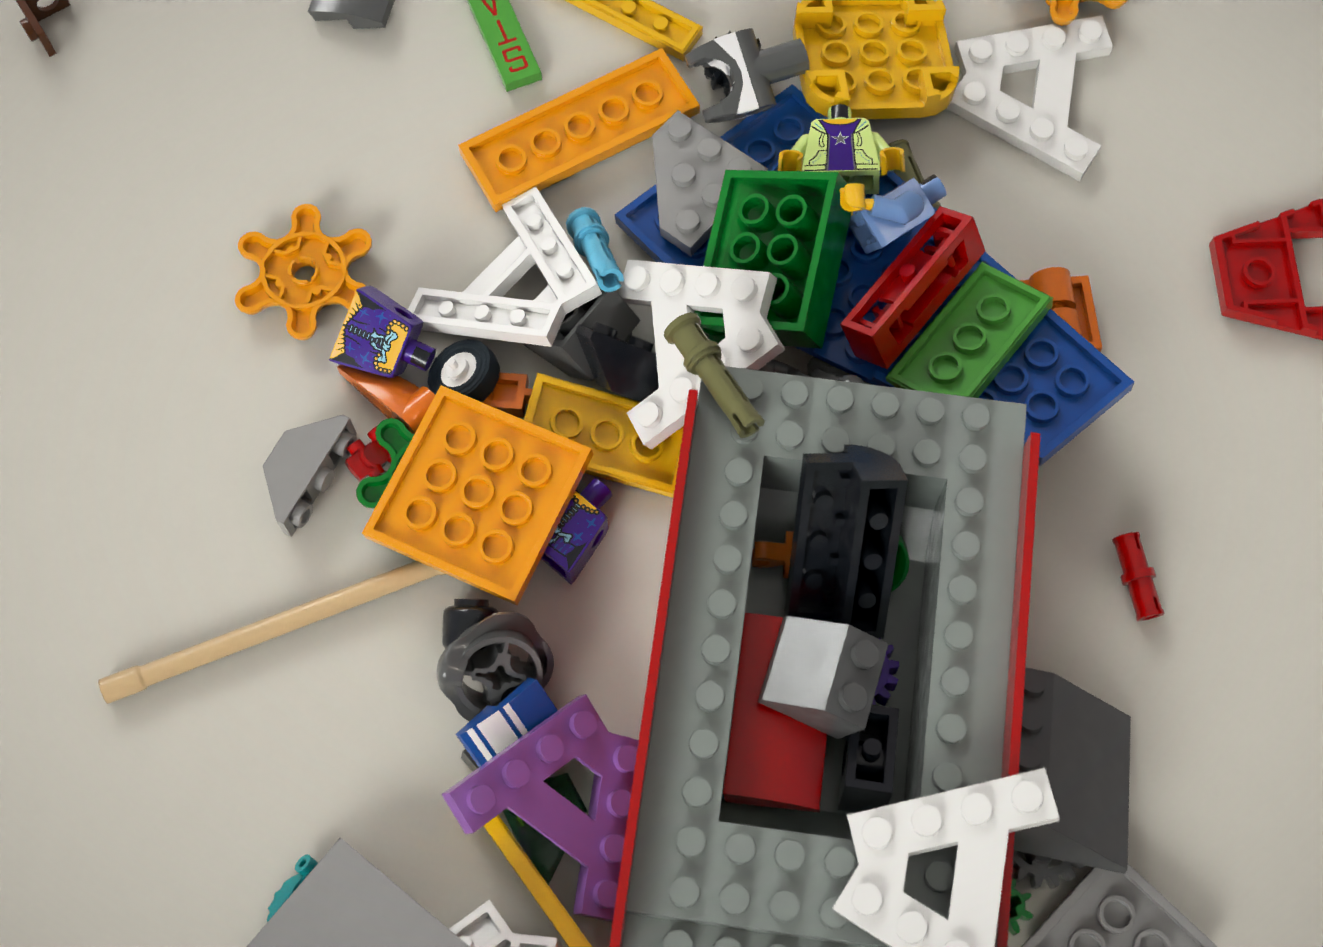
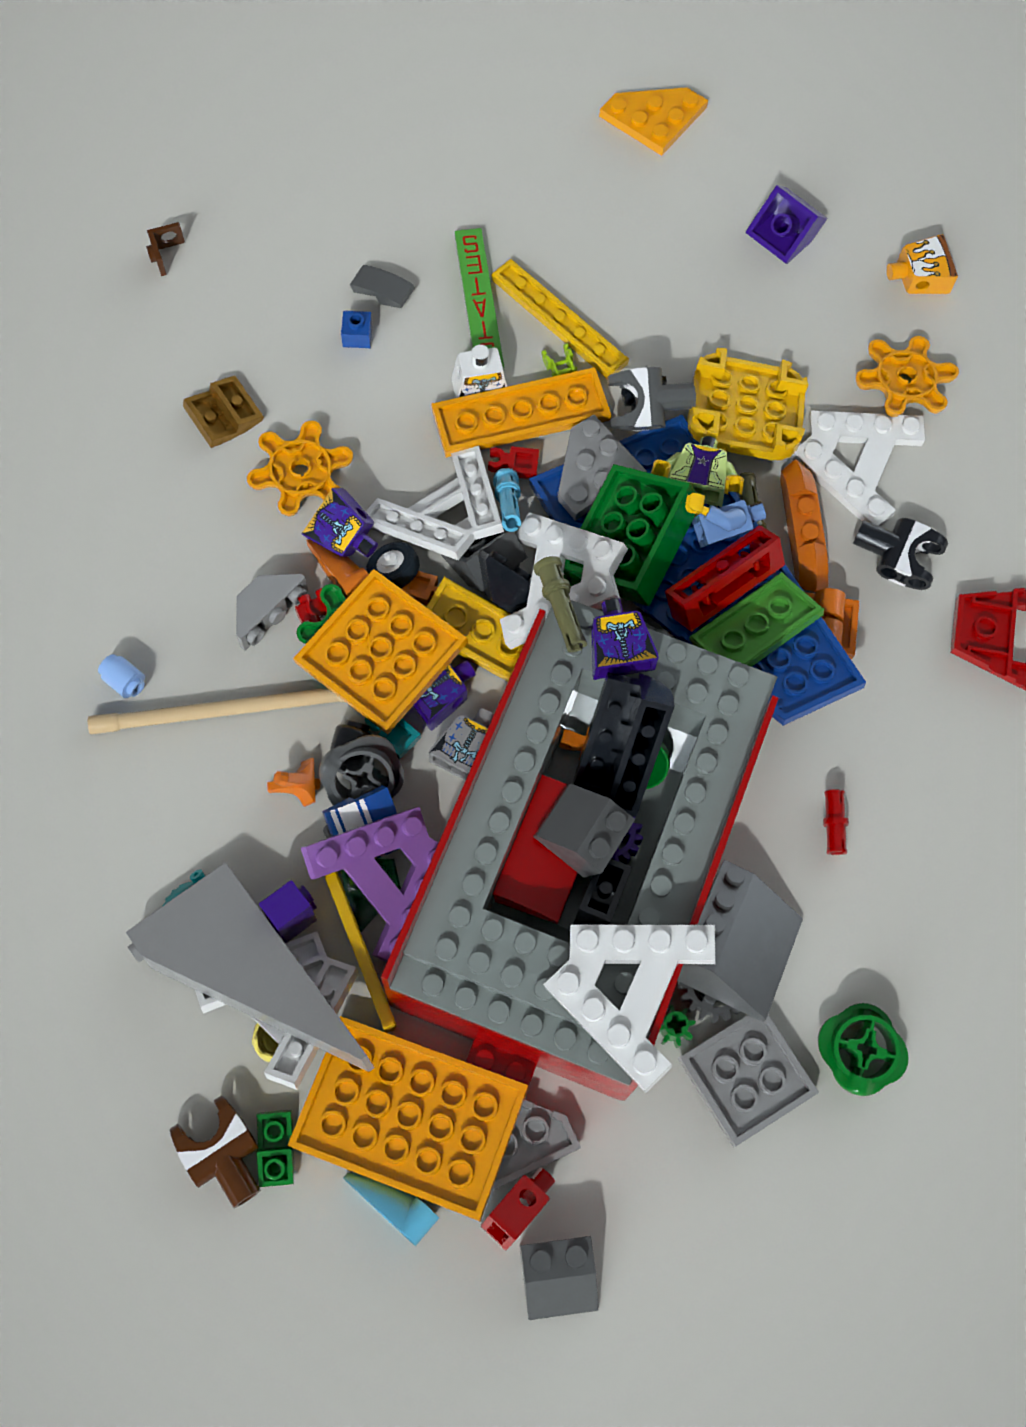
camera: 10 degrees right, 0 degrees up
none -> light blue brick [98,654,145,698]
none -> pearl gold slope [183,375,264,448]
none -> dark purple brick [259,880,317,943]
none -> orange piece [267,758,320,807]
none -> blue plate [341,311,372,349]
none -> teal plate [364,718,421,760]
none -> light grey torso [429,708,494,780]
none -> white torso [451,345,507,398]
none -> red plate [488,446,540,479]
none -> lime piece [541,343,577,377]
none -> torso [591,598,659,680]
none -> orange brick [780,459,828,592]
none -> green piece [818,1003,909,1096]
none -> black connector [853,518,948,590]

